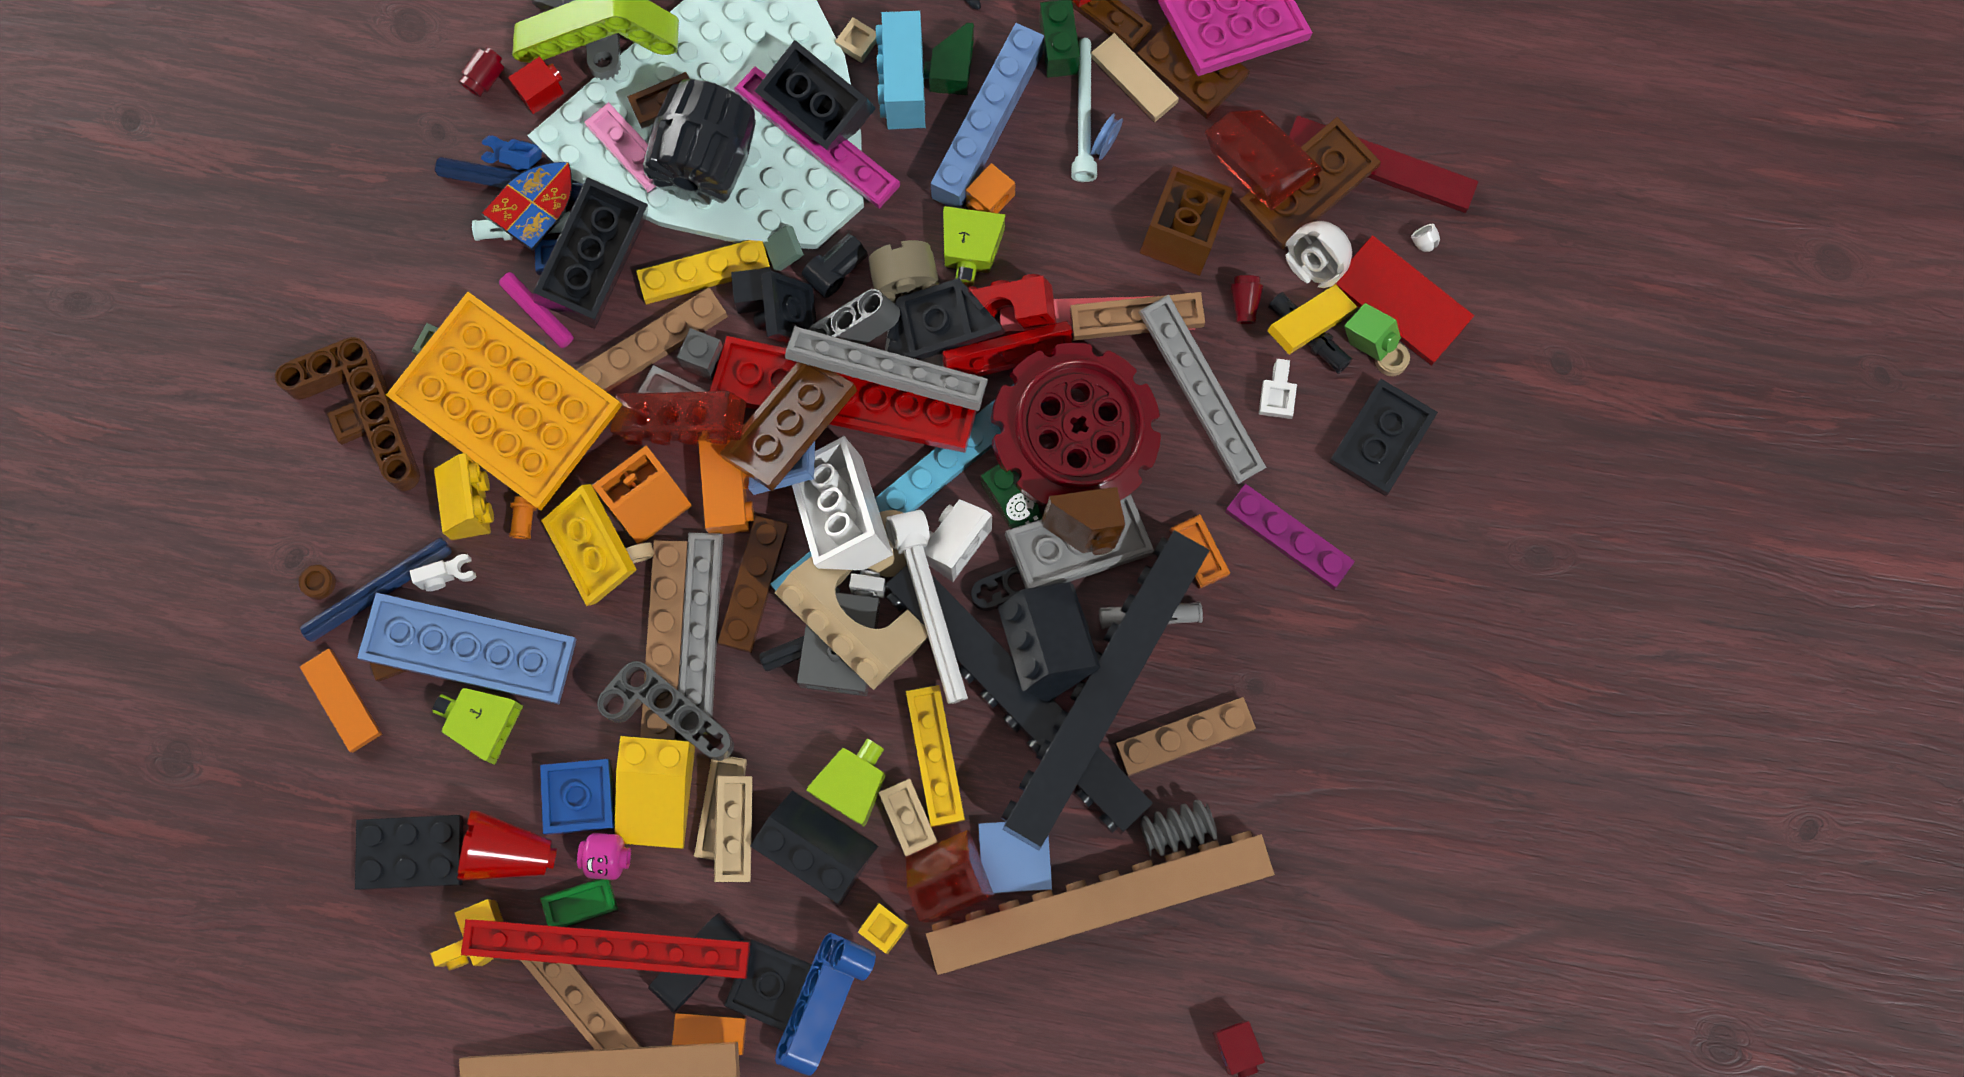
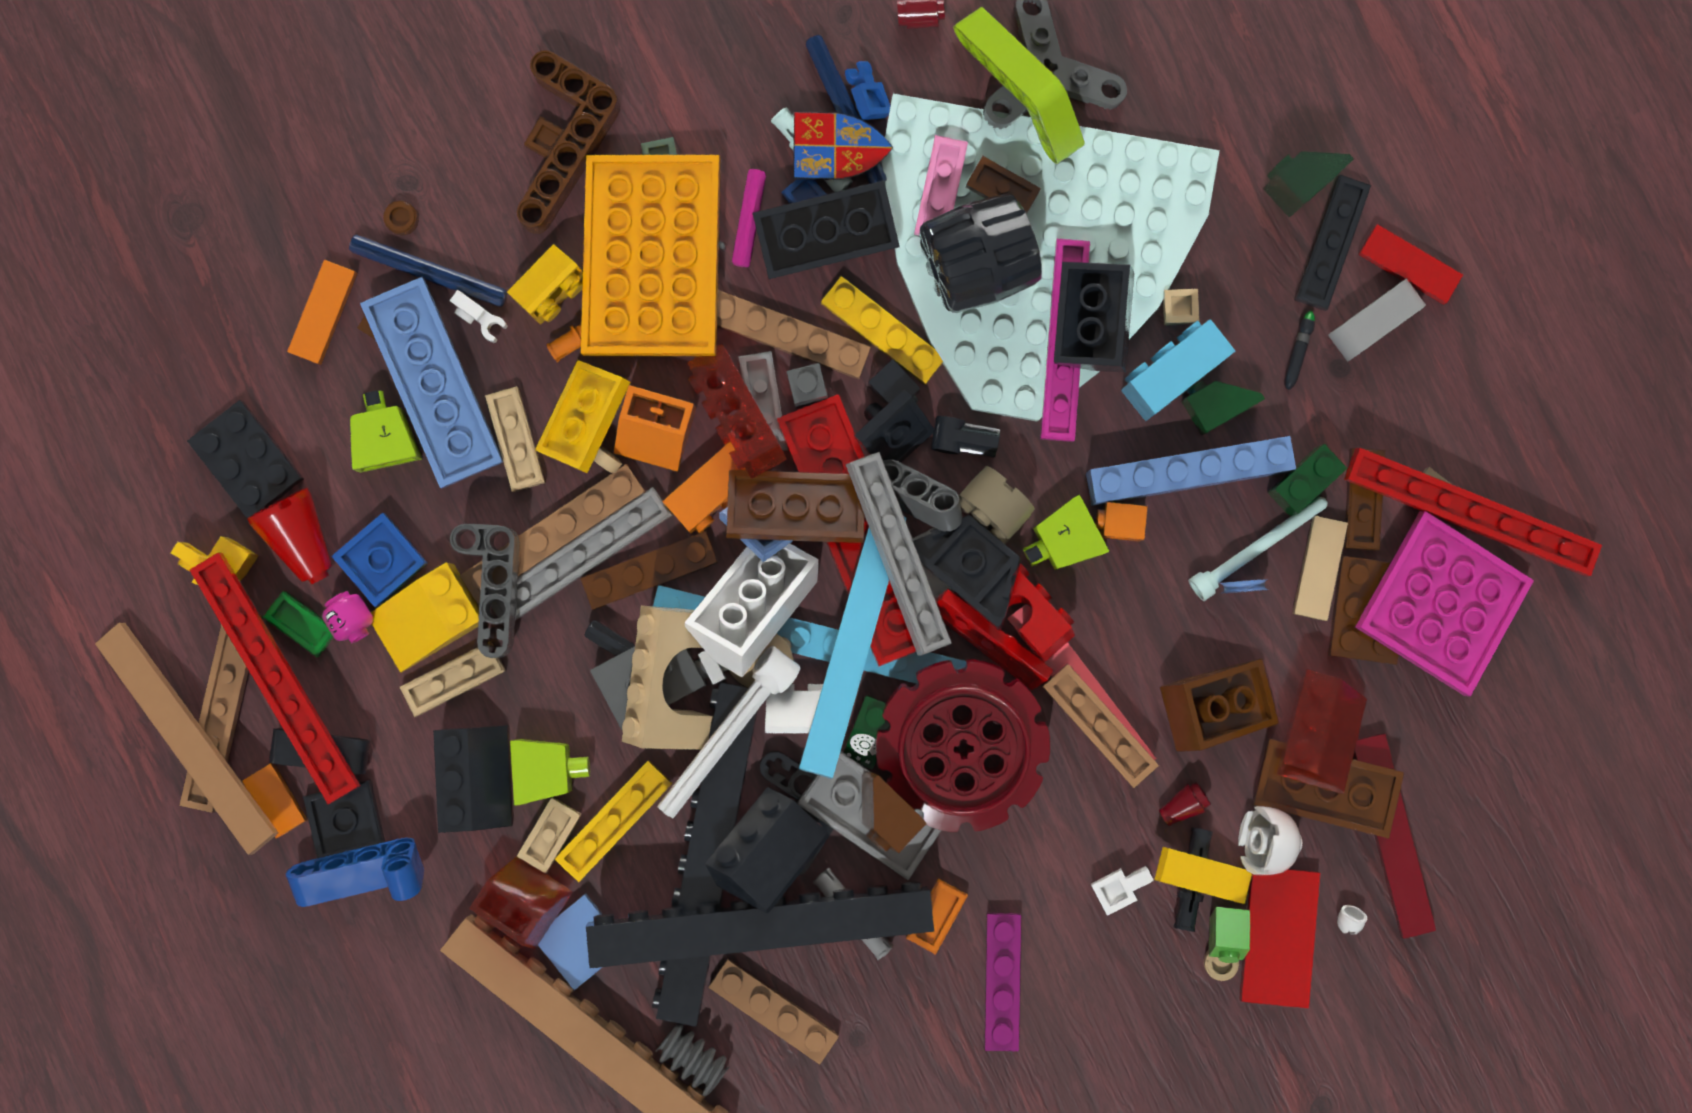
camera: 55 degrees right, 10 degrees up
red brick [508,56,564,114] -> none
tan plate [714,776,752,882] -> none
sand green tile [764,226,804,271] -> none
yellow brick [858,903,909,954] -> none
light grey tile [1138,295,1267,484] -> none
black plate [1329,379,1438,496] -> none
none -> tan tile [485,386,546,492]
none -> medium azure tile [799,517,907,779]

